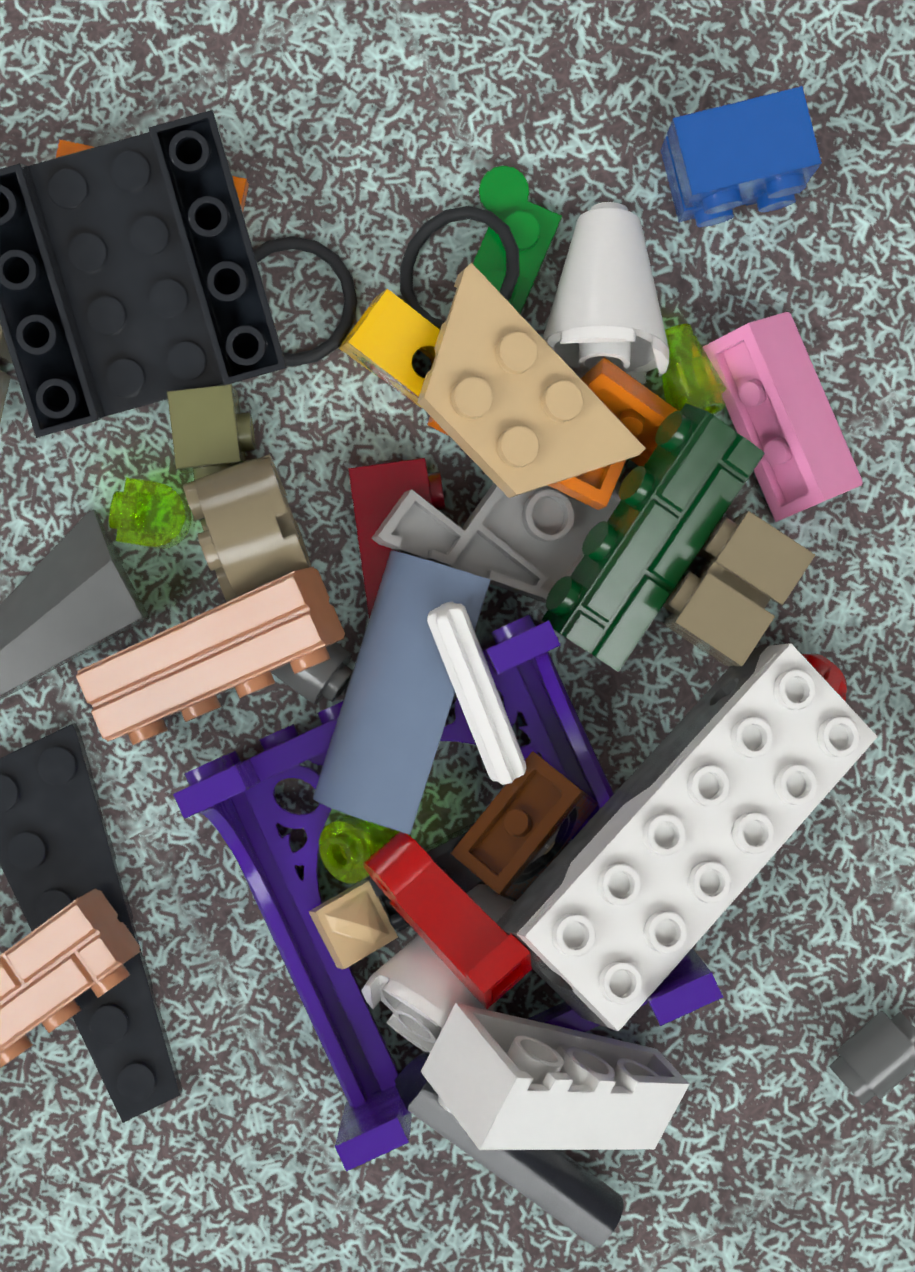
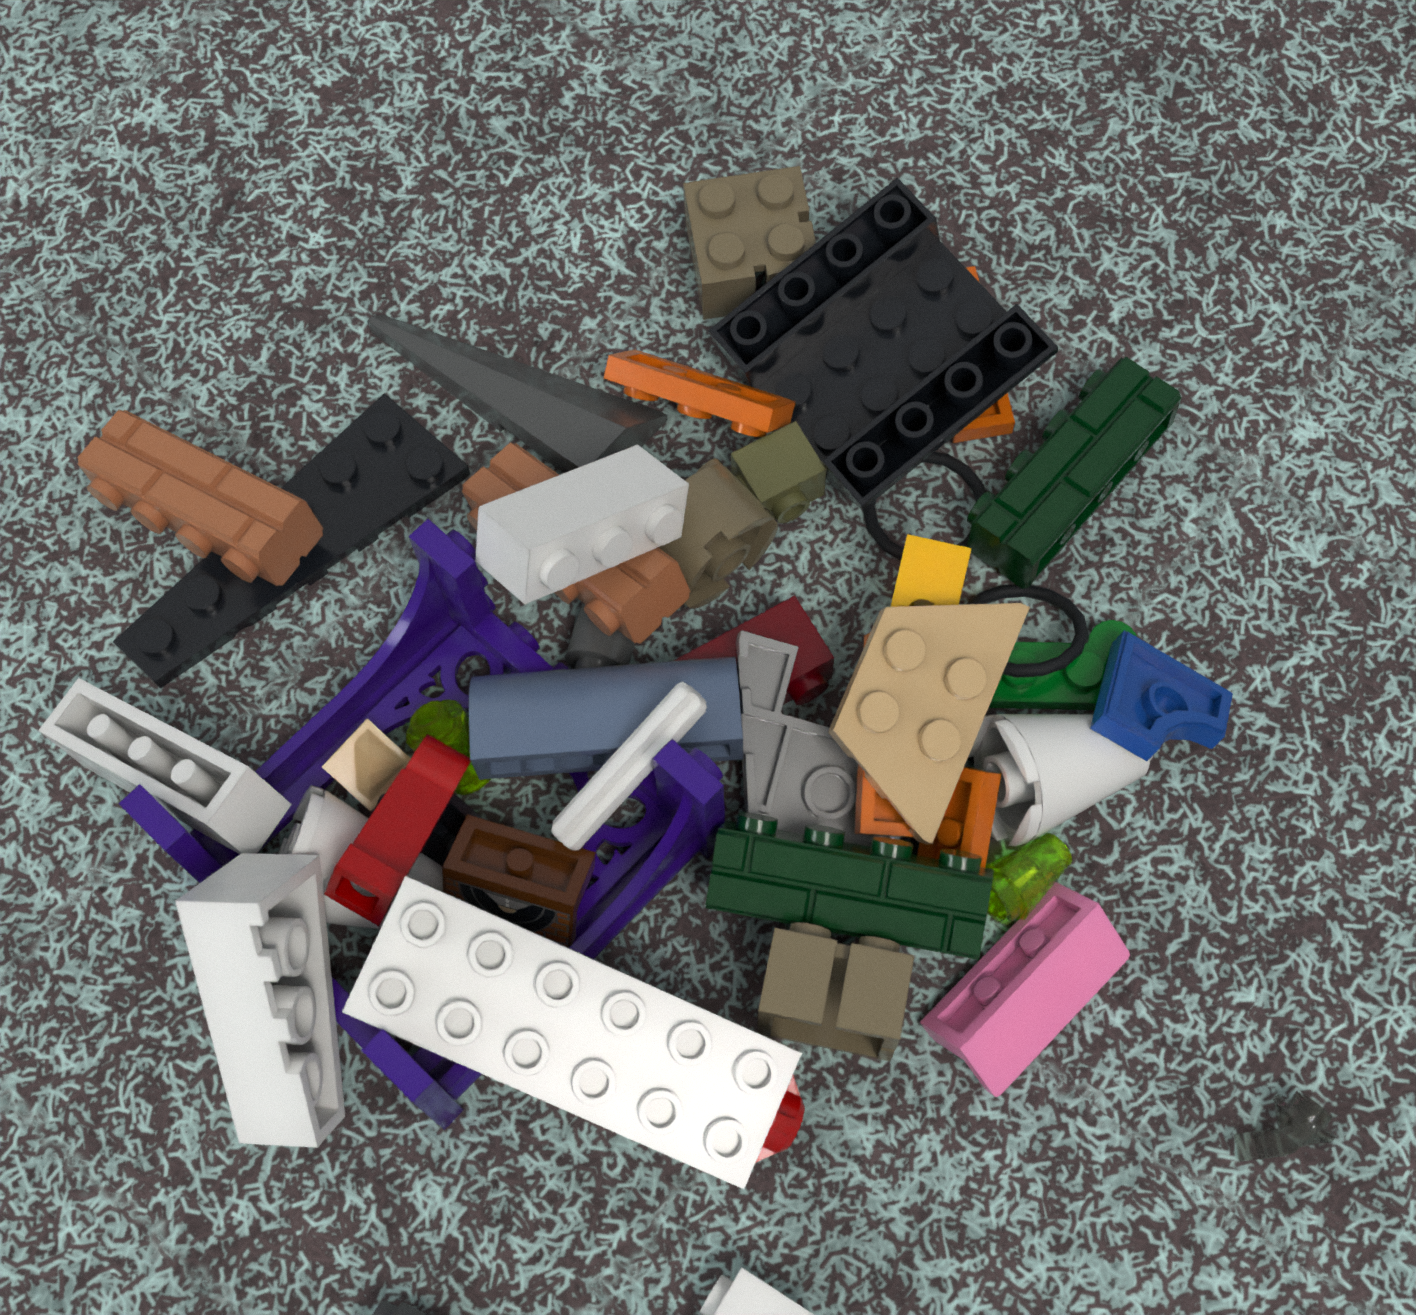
camera: 70 degrees right, 20 degrees down
clear neon green plate [109,477,192,549] -> none
brick [394,1052,624,1248] -> none
blue piece [661,86,822,228] -> none
none -> white brick [38,678,292,854]
none -> white brick [475,444,689,605]
none -> orange plate [603,349,796,437]
none -> dark green brick [967,357,1182,589]
none -> blue tile [1090,630,1233,761]

